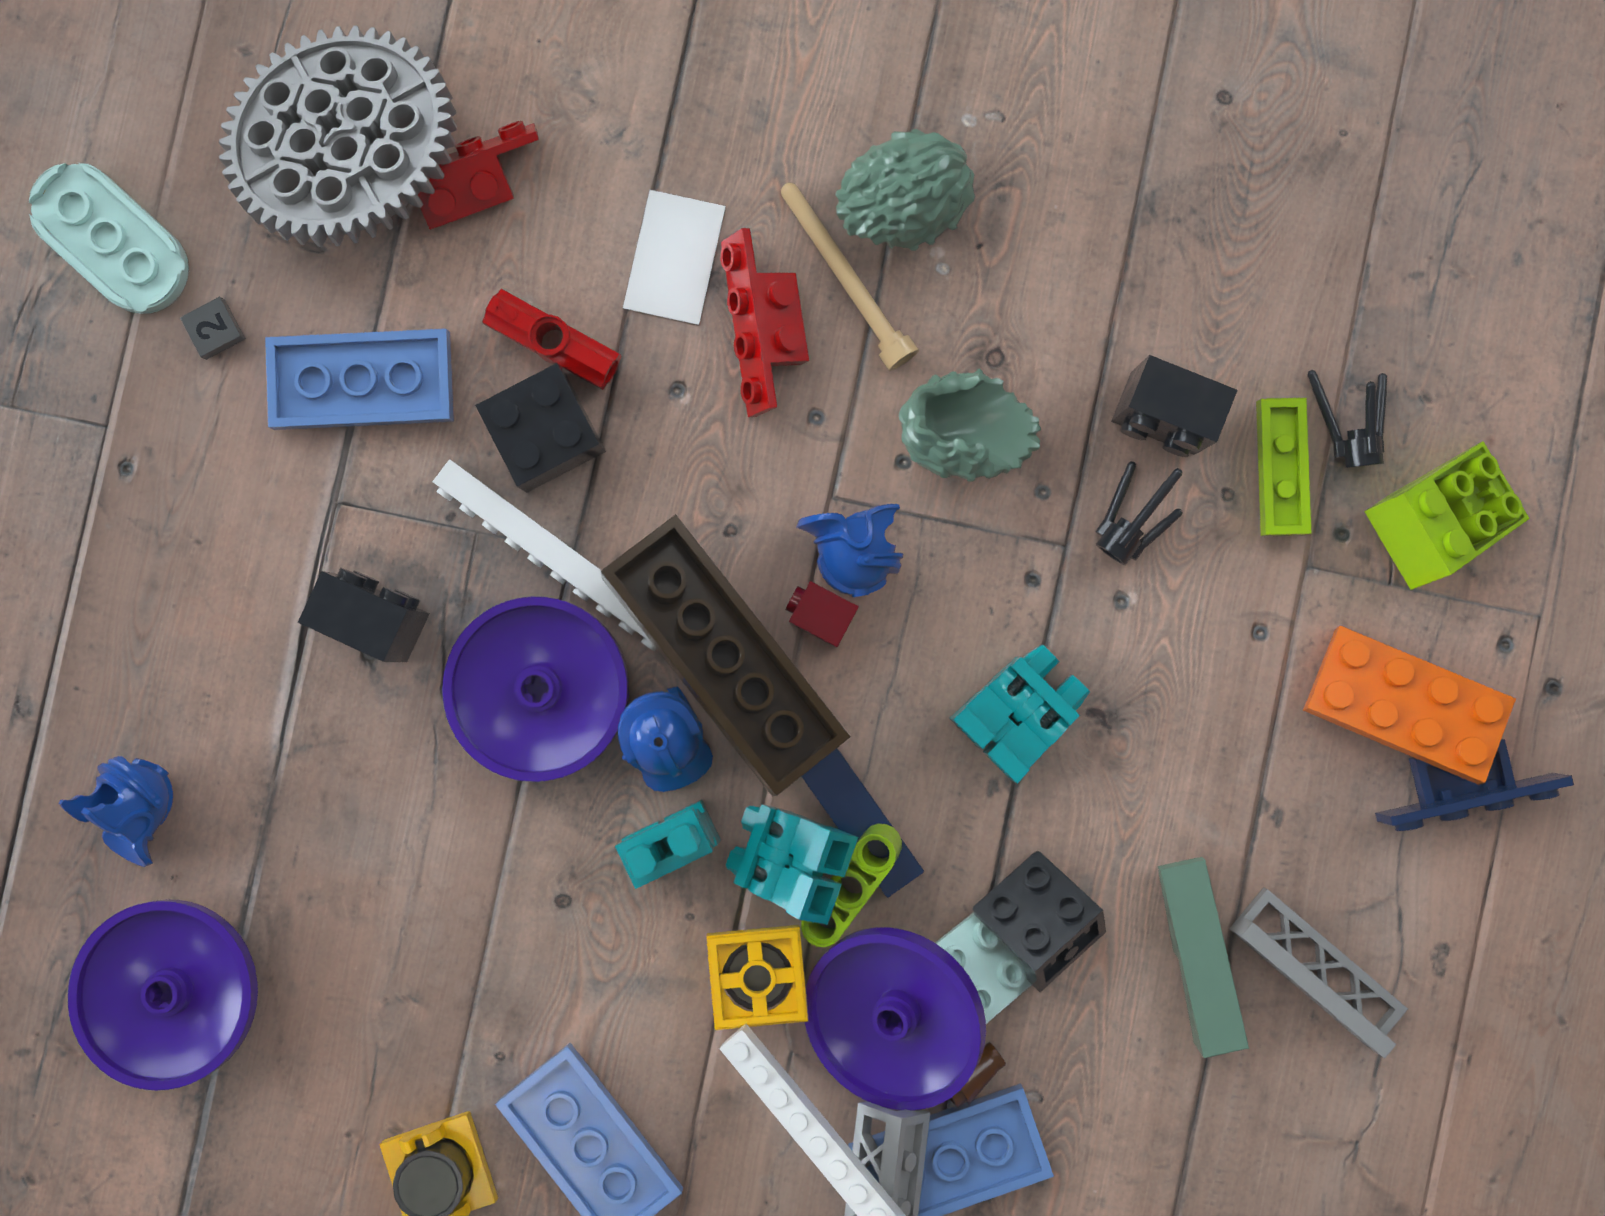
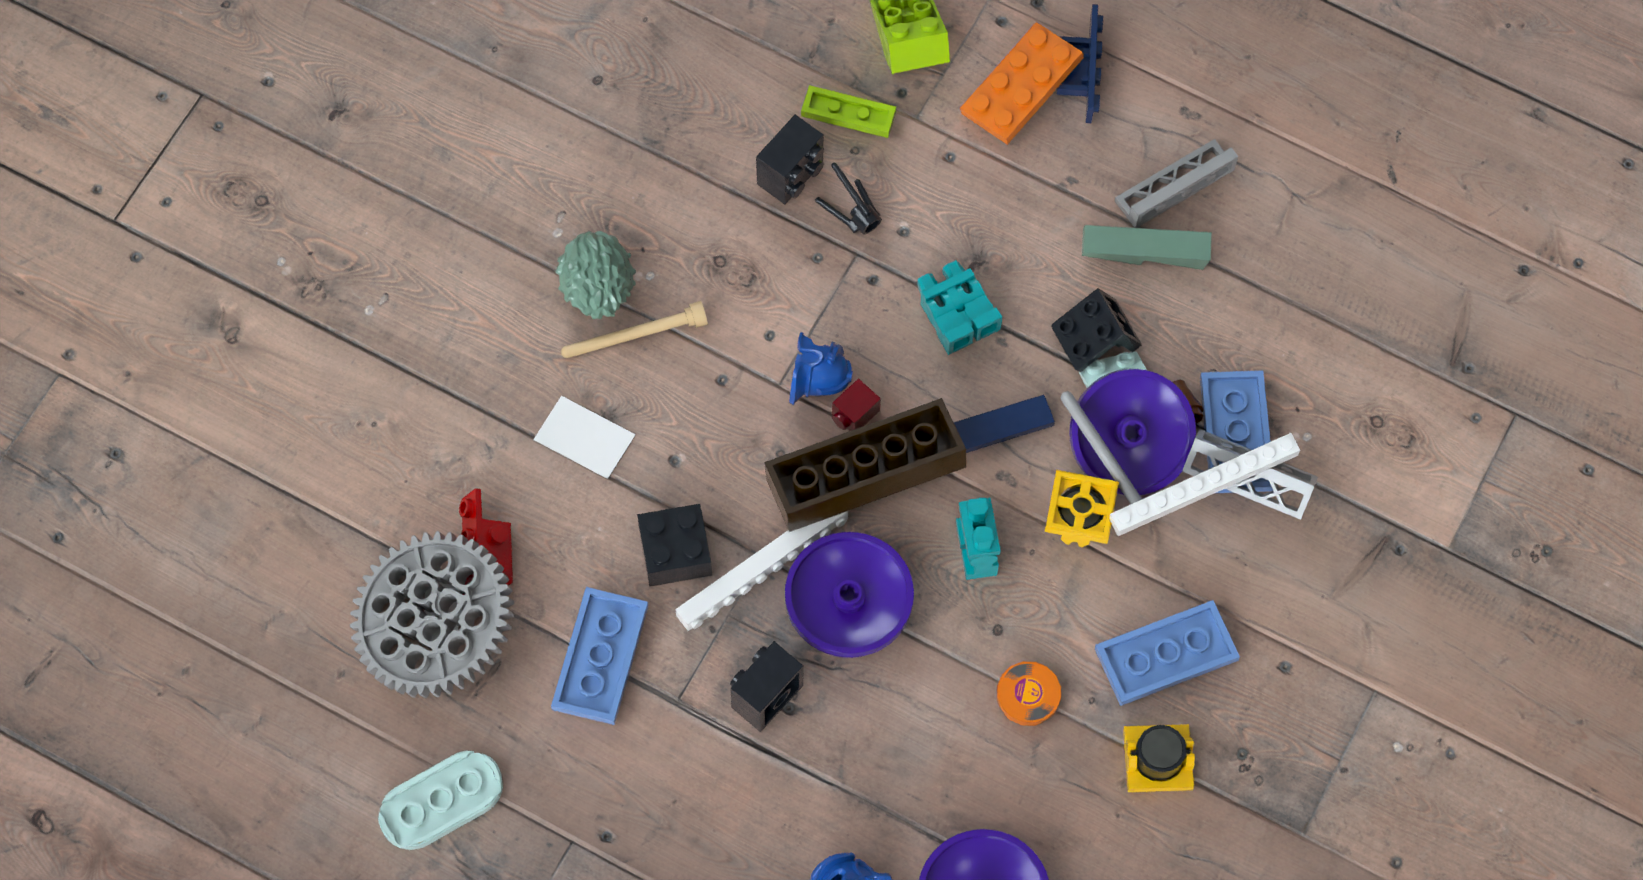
camera: 80 degrees left, 20 degrees down
dark grey tile [180,296,246,360] -> none
red piece [482,289,622,390] -> none
blue helmet [618,686,713,792] -> none
red bracket [720,228,809,417] -> none
teal hips [725,804,859,924] -> none
lime beam [801,823,902,947] -> none
sand green hair [899,369,1041,482] -> none
black plant [1308,370,1387,468] -> none
none -> orange tile [997,661,1061,726]
none -> light grey piece [1061,391,1145,504]

